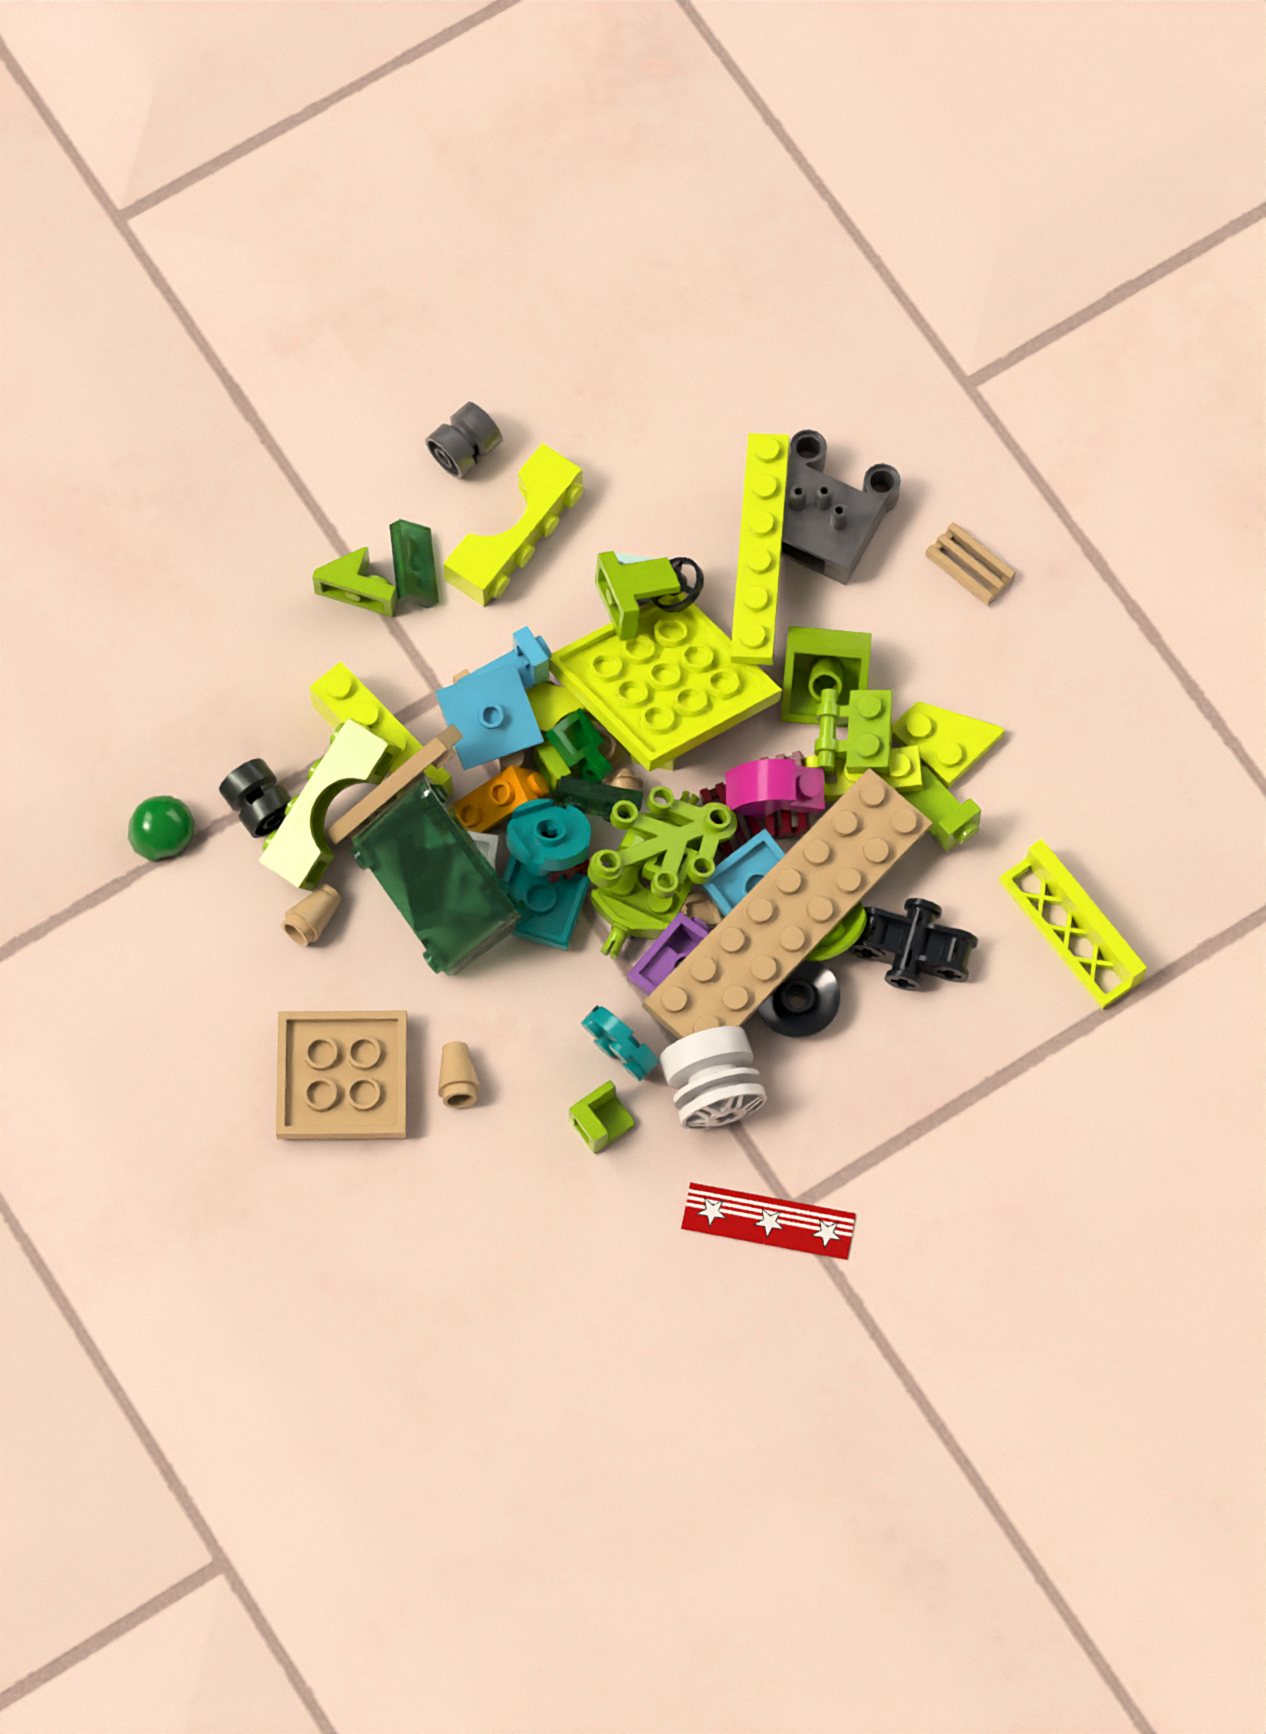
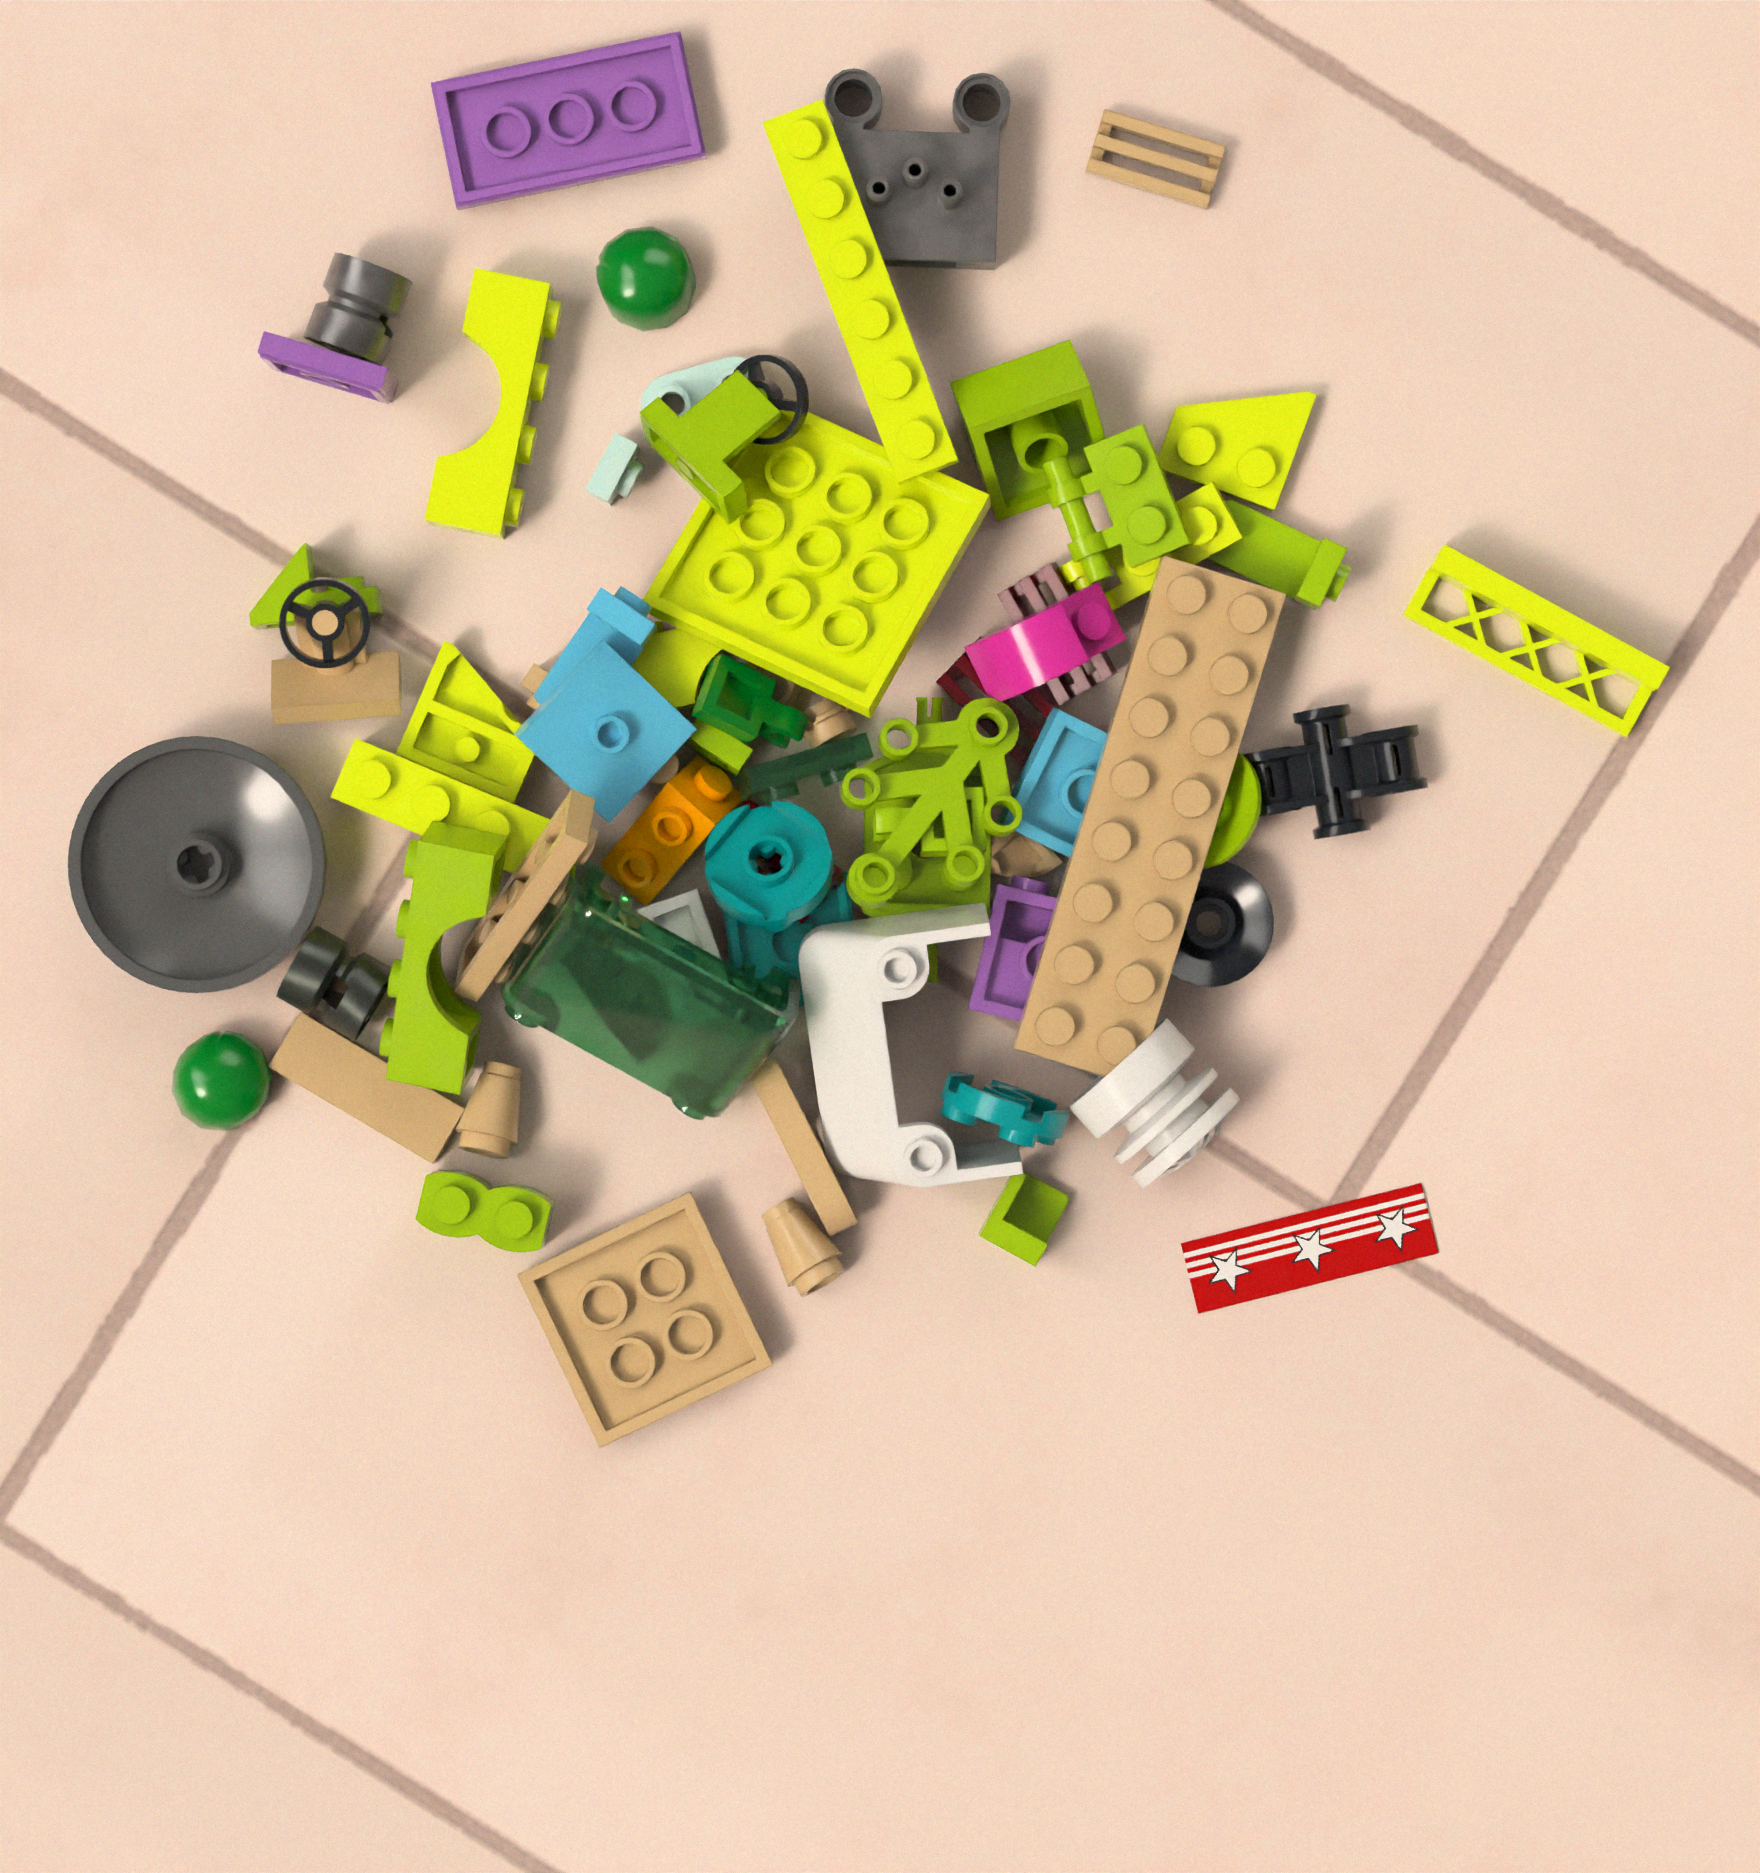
camera: 20 degrees left, 20 degrees up
clear green plate [389,519,439,608] -> none
none -> dark grey dish [68,736,327,993]
none -> medium lavender tile [257,331,399,404]
none -> tan tile [268,1012,465,1164]
none -> tan piece [271,577,402,725]
none -> neon yellow wing [396,641,536,804]
none -> lime brick [415,1170,555,1252]
none -> medium lavender plate [431,31,707,210]
none -> light aqua plate [586,432,645,506]
none -> green hair [596,226,696,331]
none -> tan beam [747,1057,859,1237]
none -> white windscreen [798,902,1023,1187]

